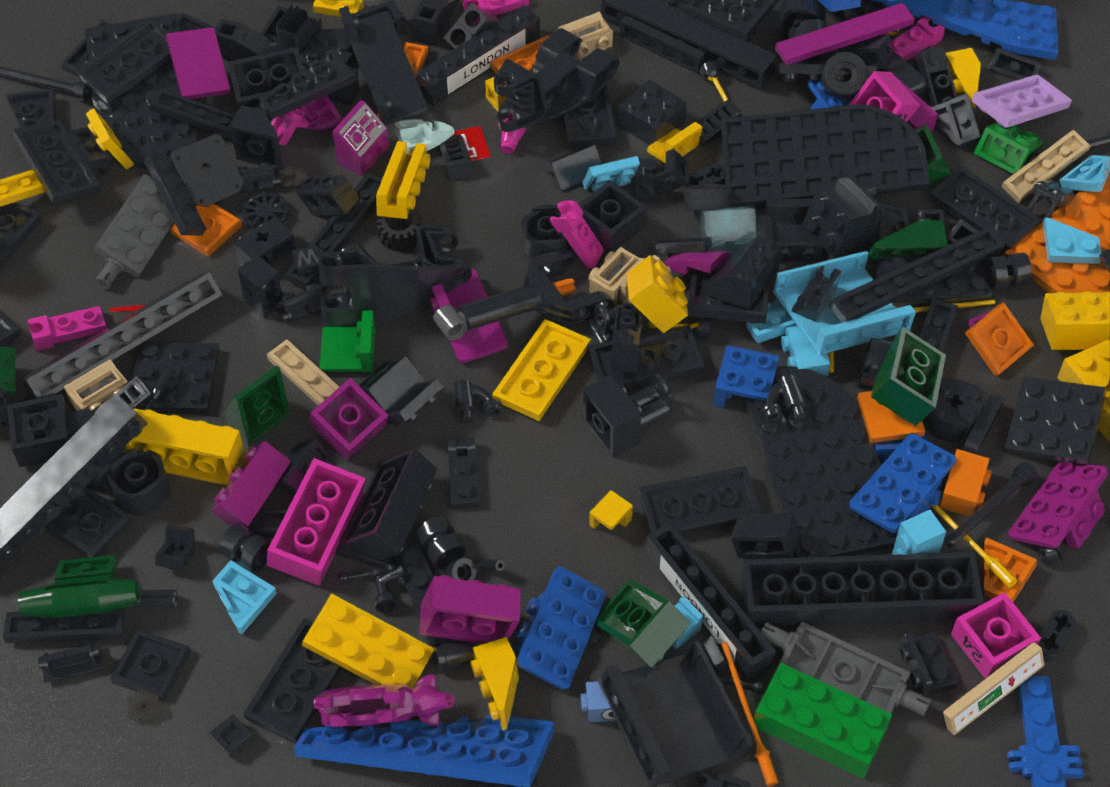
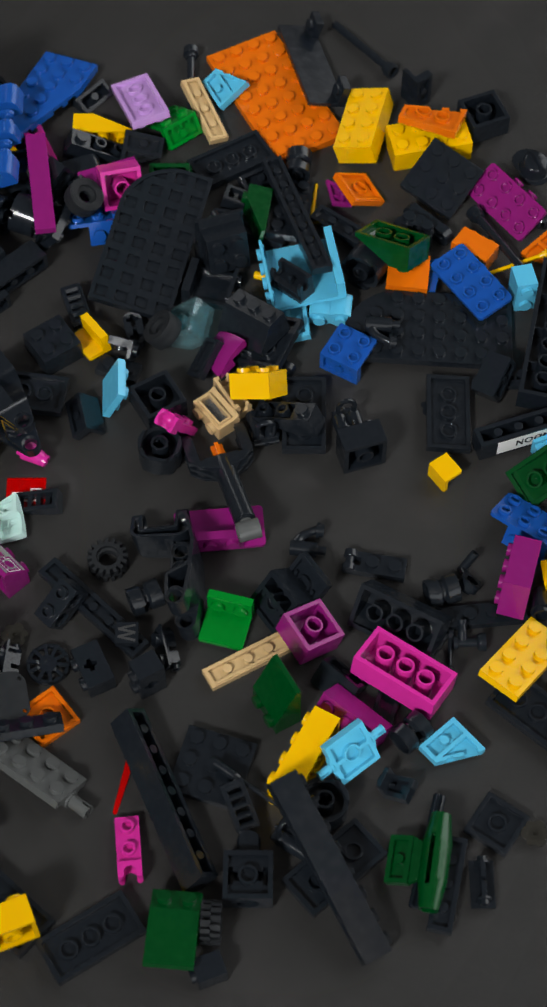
camera: 75 degrees left, 5 degrees up
tan window [64,359,128,414] -> none
yellow brick [376,141,430,219] -> none
yellow plate [492,319,591,421] -> none
black hinge [699,61,728,101] -> none
black piece [1027,179,1075,223] -> none
medium azure wing [1043,218,1101,264] -> none
none -> medium azure plate [316,718,386,785]

